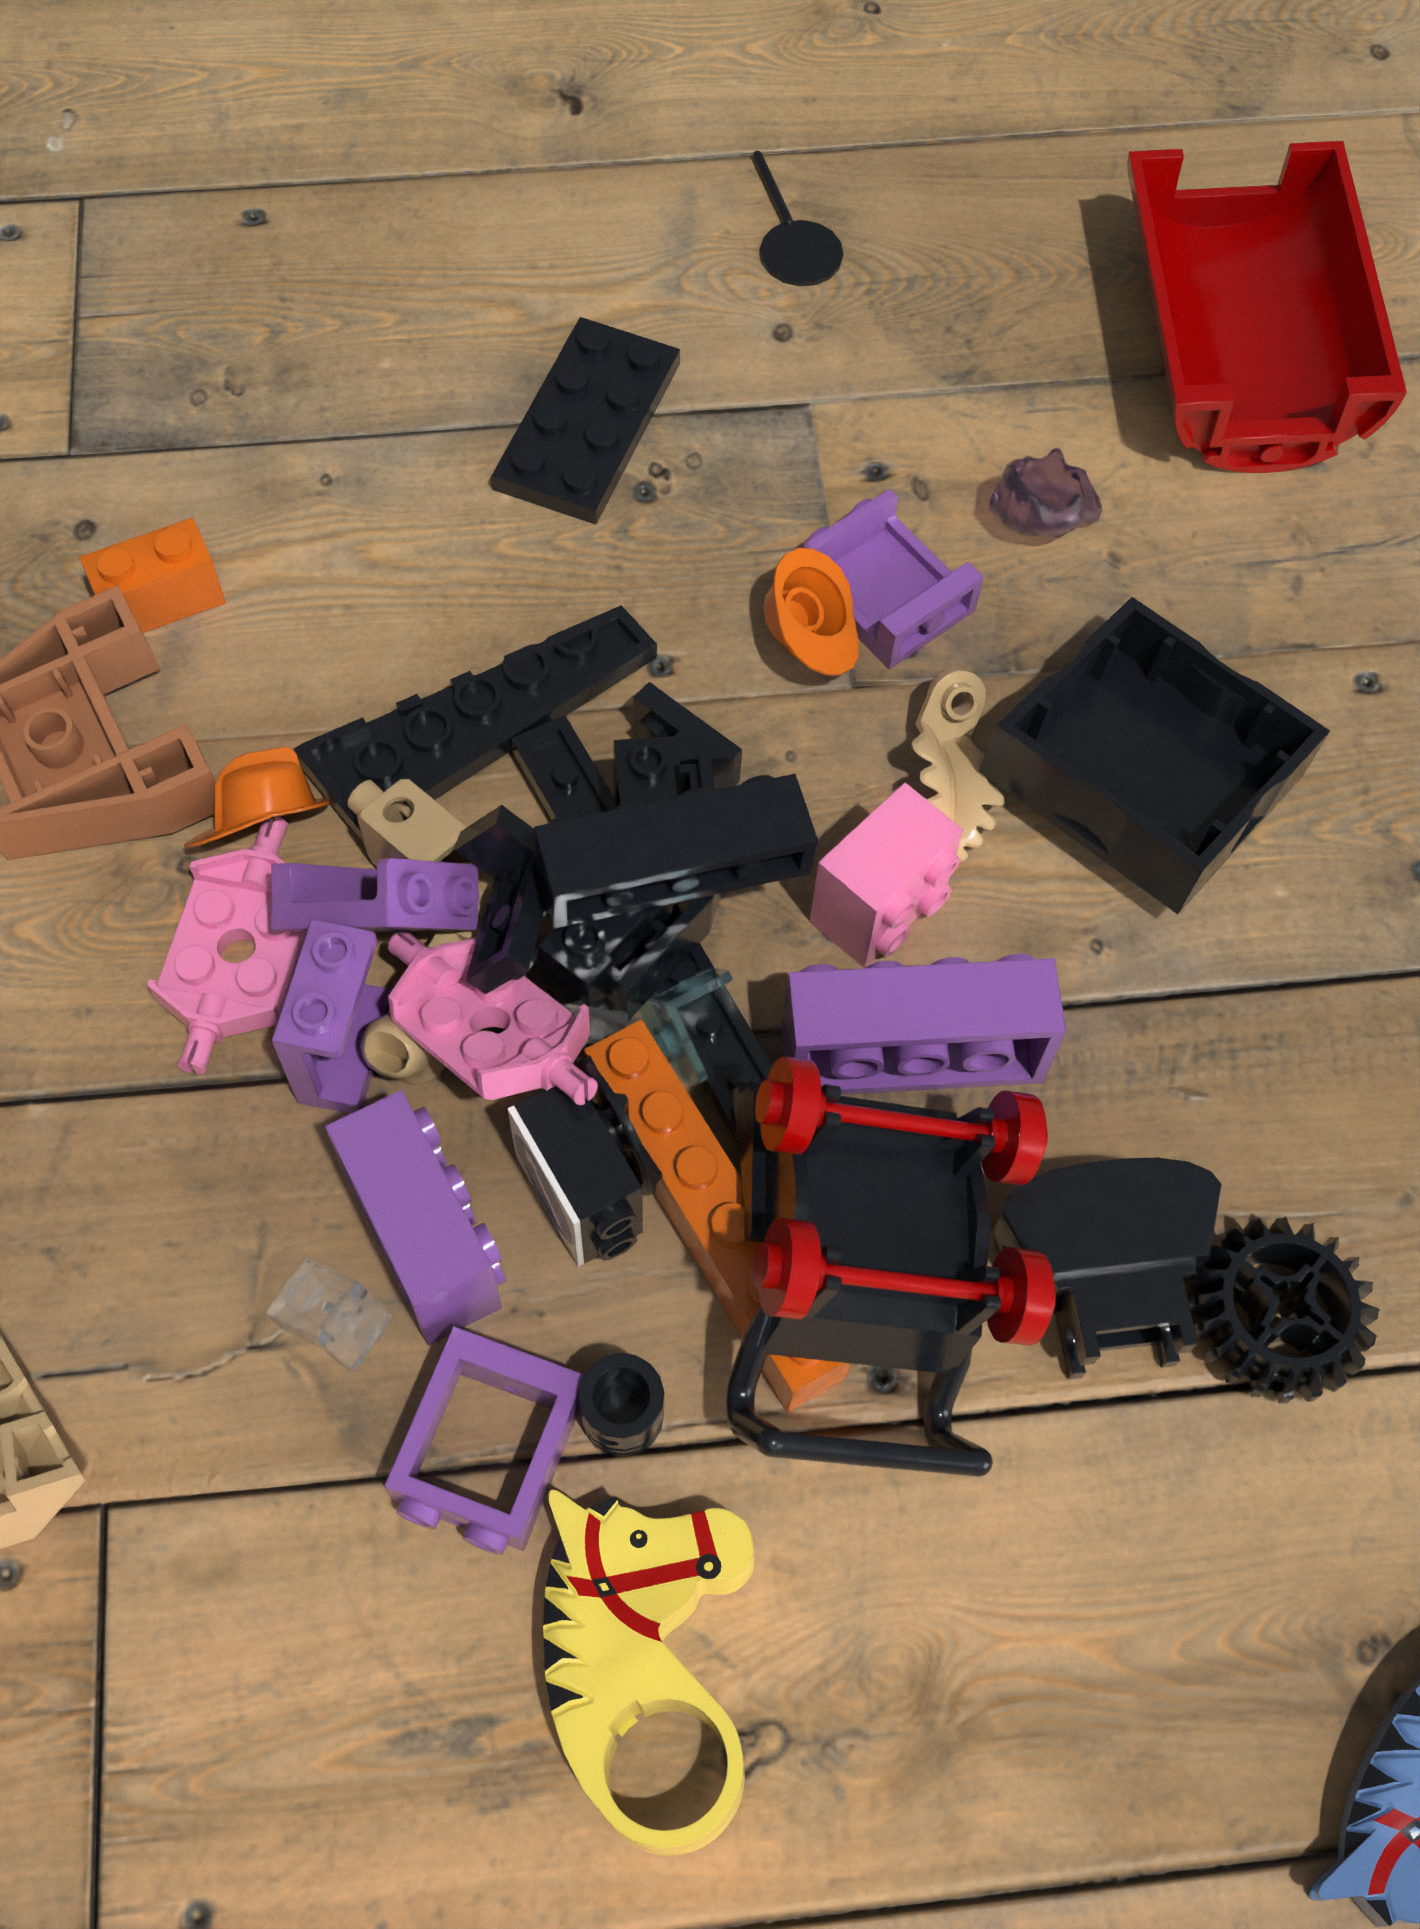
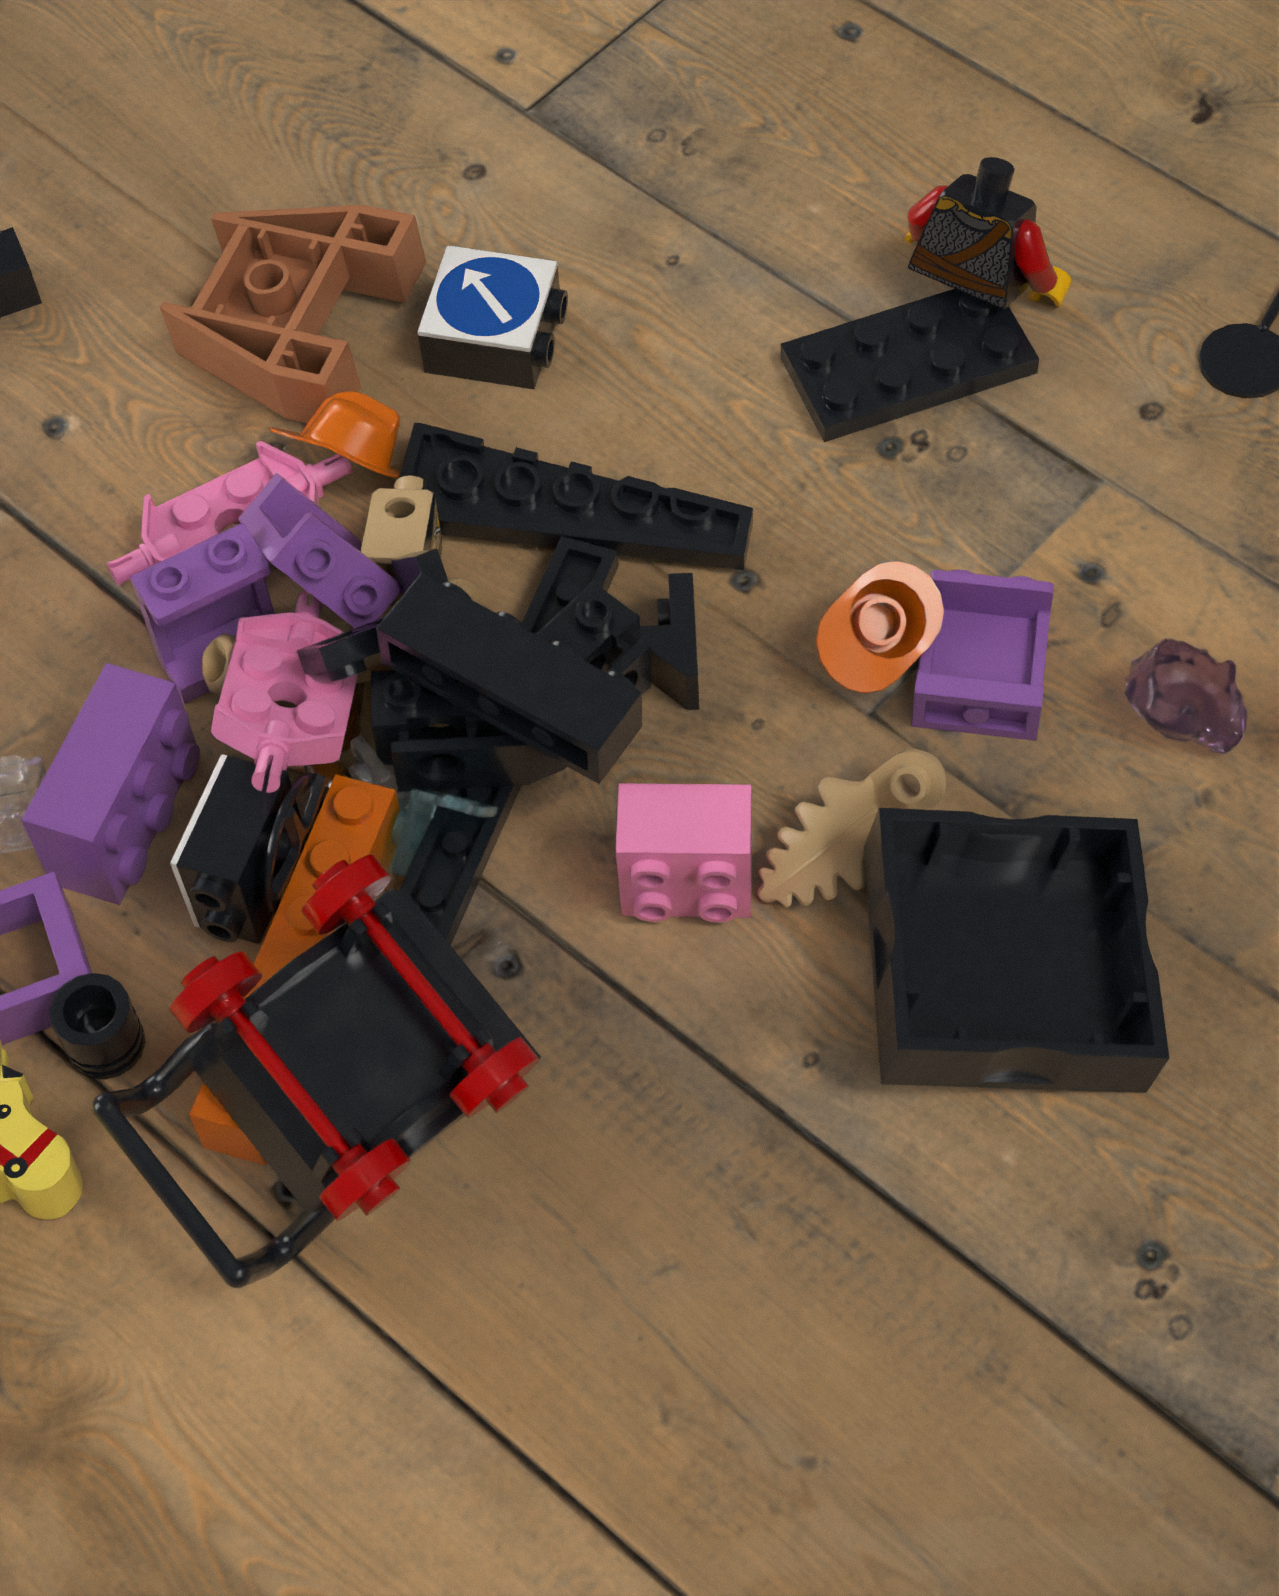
camera: 55 degrees right, 5 degrees down
orange brick [79,517,226,633] -> none
medium lavender brick [781,954,1066,1095] -> none
black piece [992,1157,1222,1379] -> none
black gear [1188,1216,1380,1404] -> none
none -> piece [417,245,568,390]
none -> torso [904,157,1072,310]

